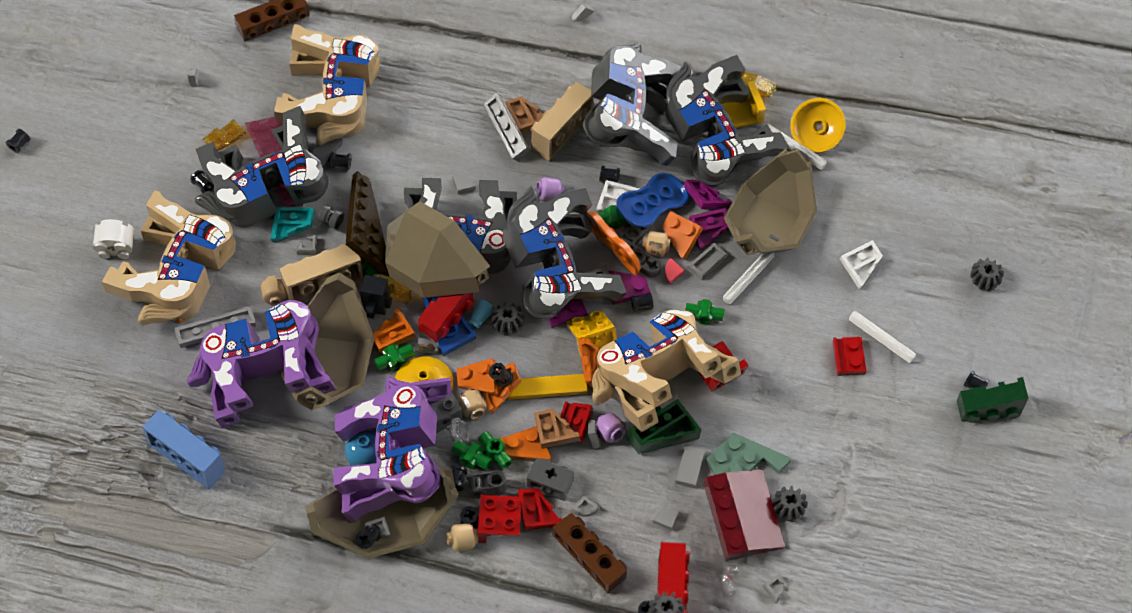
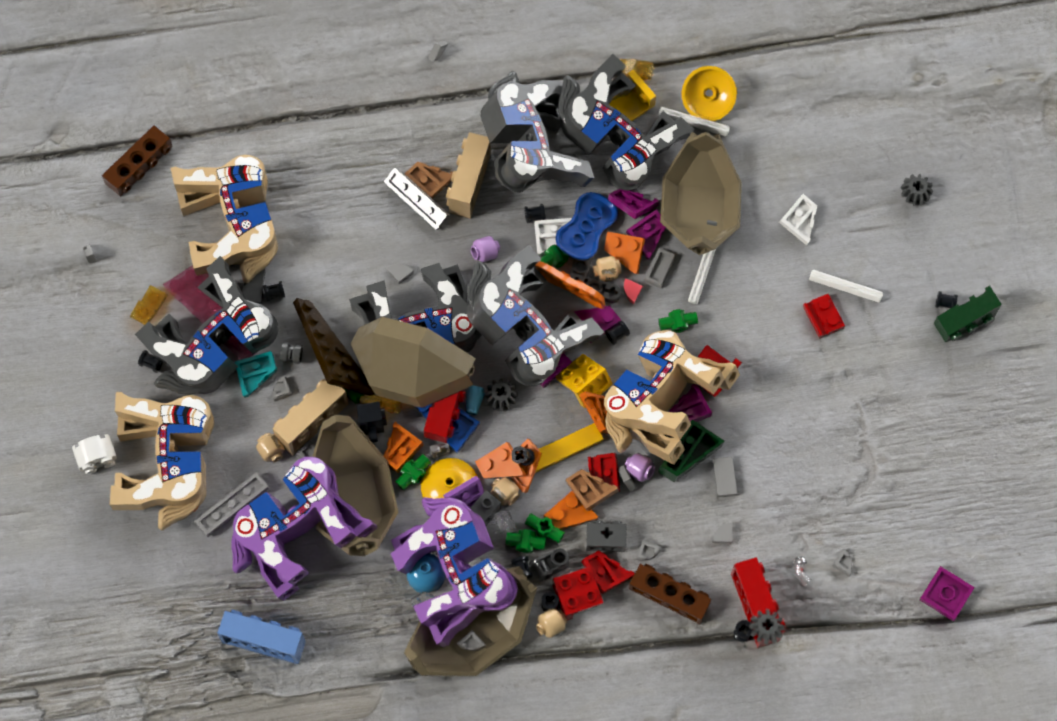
camera: 20 degrees left, 10 degrees up
black bush [356,524,382,549] -> none
slope [703,470,785,562] -> none
sand green wing [706,433,791,475] -> none
dark grey gear [772,486,808,522] -> none
none -> magenta wing [669,384,712,422]

